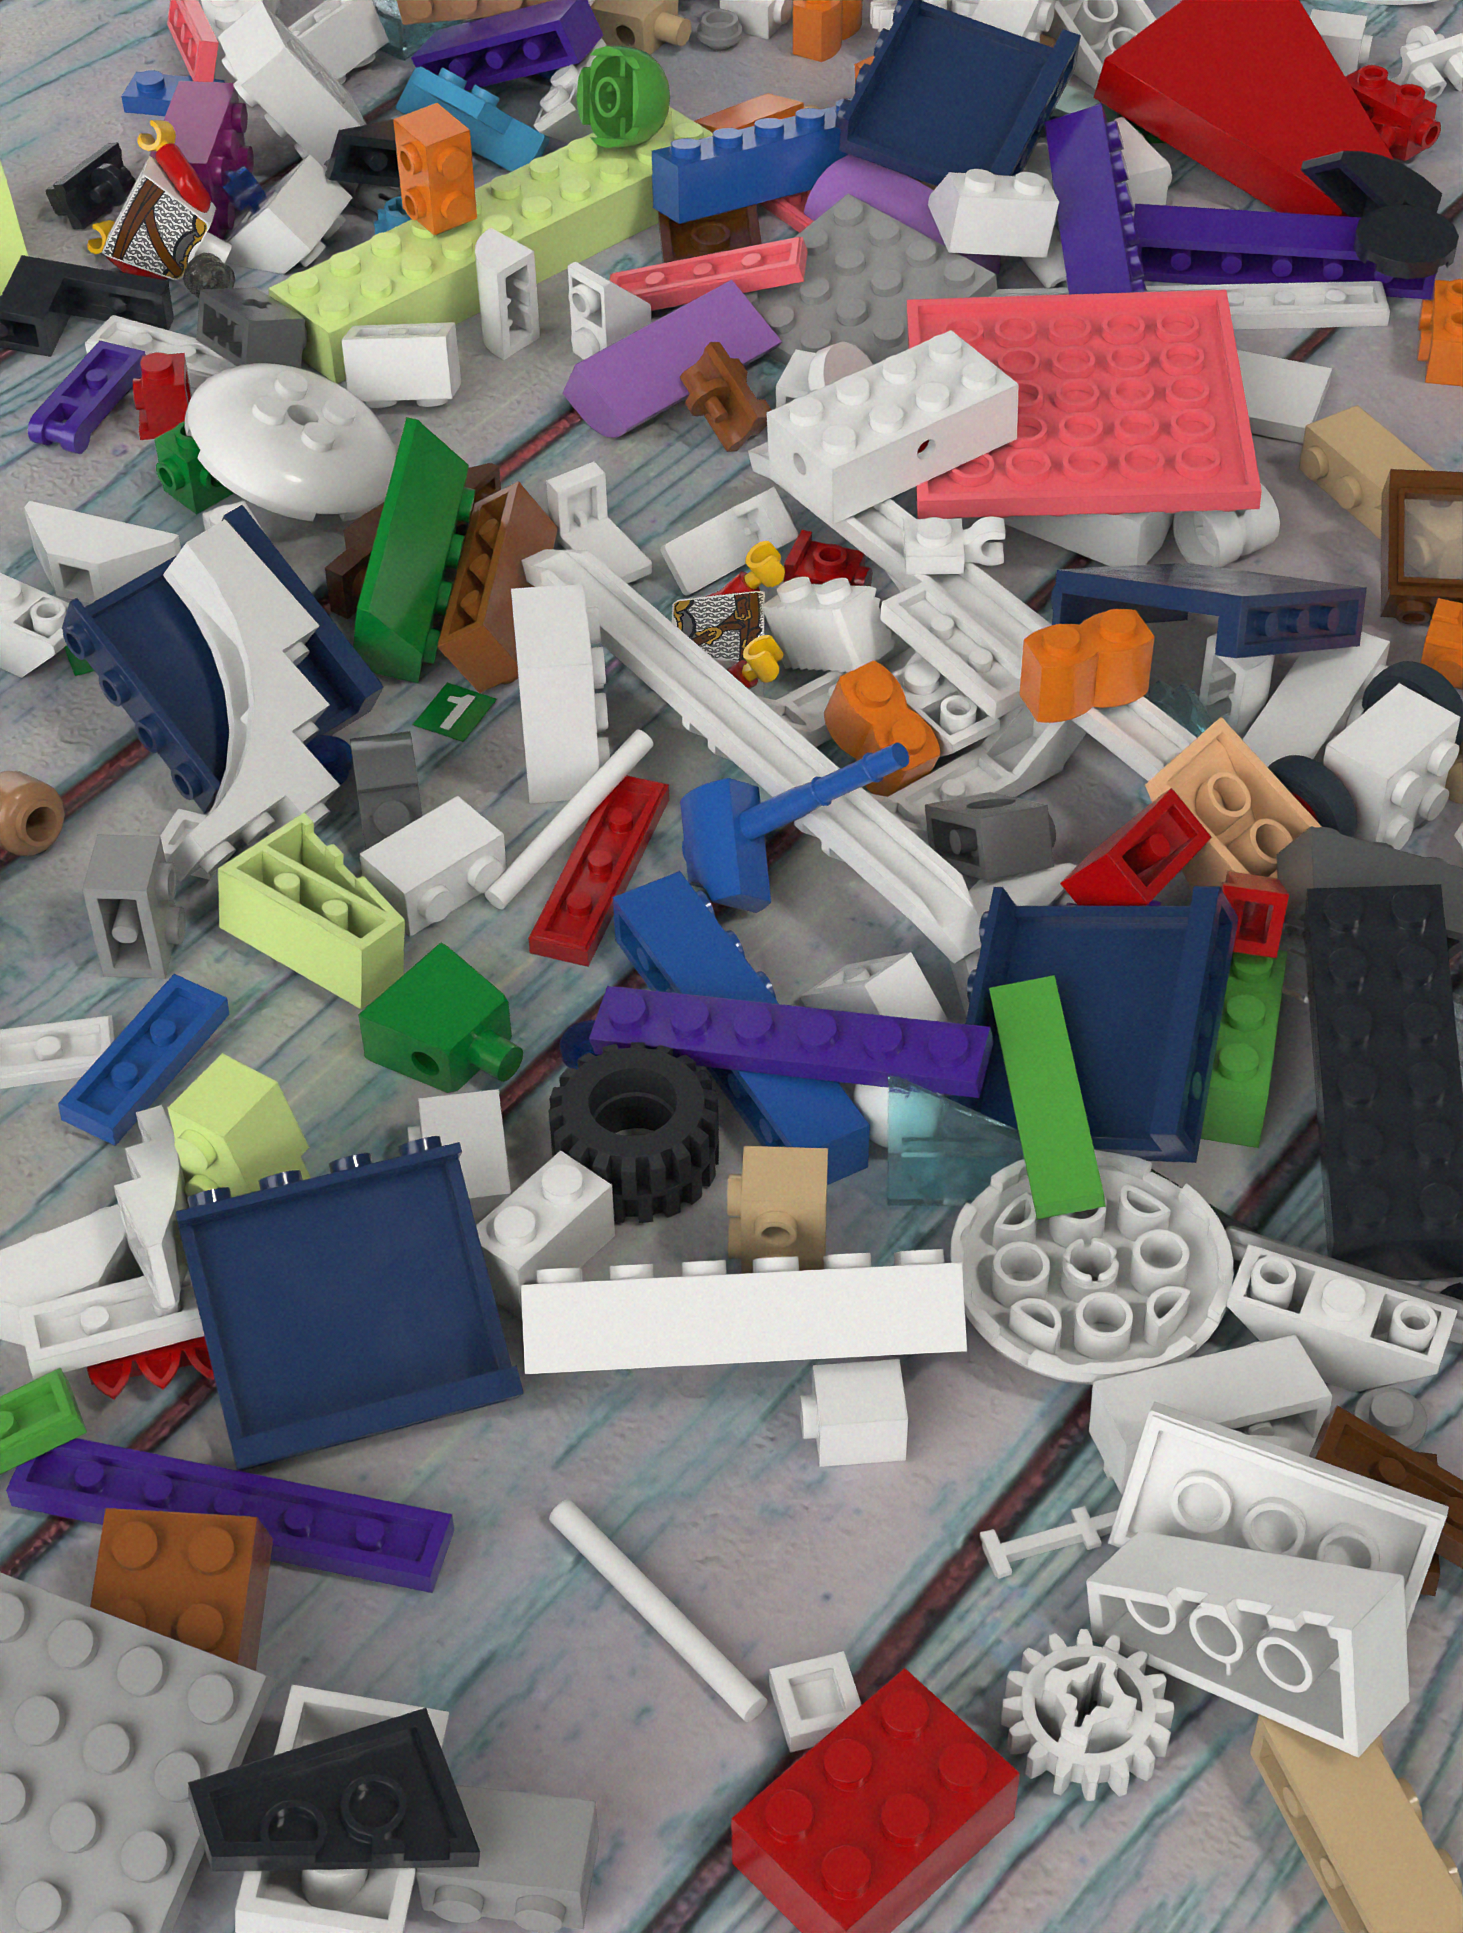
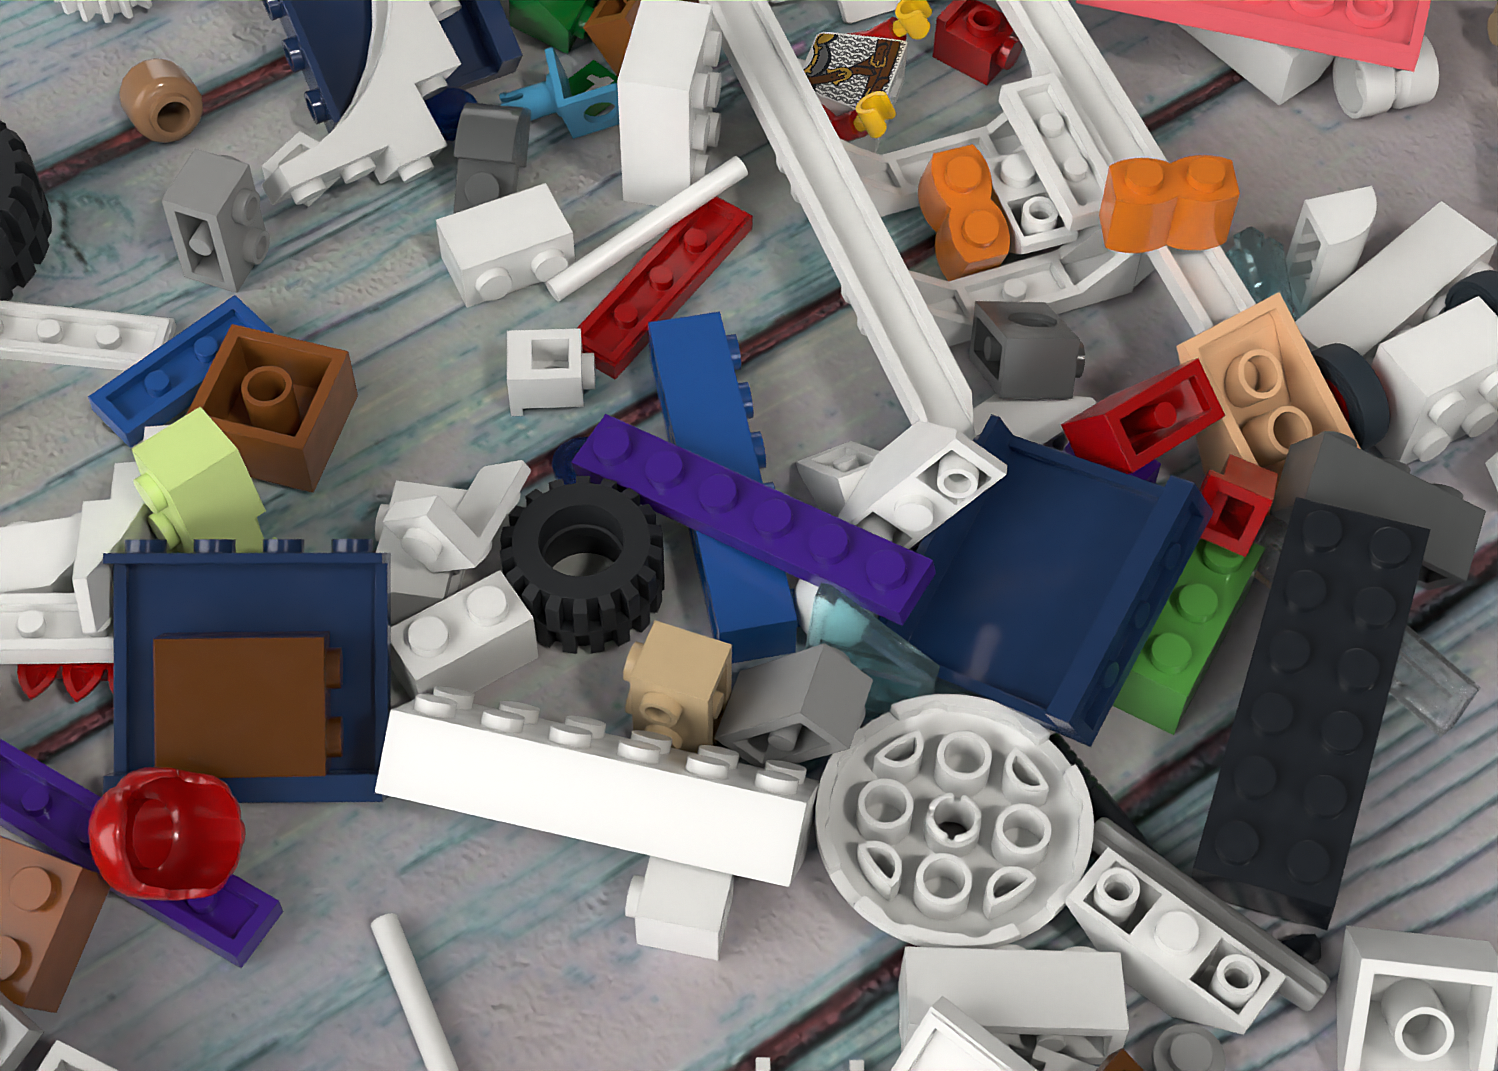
camera: 15 degrees right, 10 degrees up
yellowish green wedge [218,812,405,1009] -> none
green torso [358,942,523,1093] -> none
blue piece [680,743,909,913] -> none
white brick [762,577,895,673] -> none
white plate [903,516,1005,575] -> none
bright green tile [989,975,1106,1219] -> none
dark blue panel [1051,563,1367,659] -> none
none -> red piece [88,767,246,901]
none -> reddish brown brick [153,631,344,778]
none -> dark orange brick [186,324,358,493]
none -> white bracket [382,460,531,573]
none -> dark azure bracket [499,47,619,139]
none -> white brick [507,328,596,416]
none -> light grey brick [715,643,873,768]
none -> white slope [838,420,1007,549]

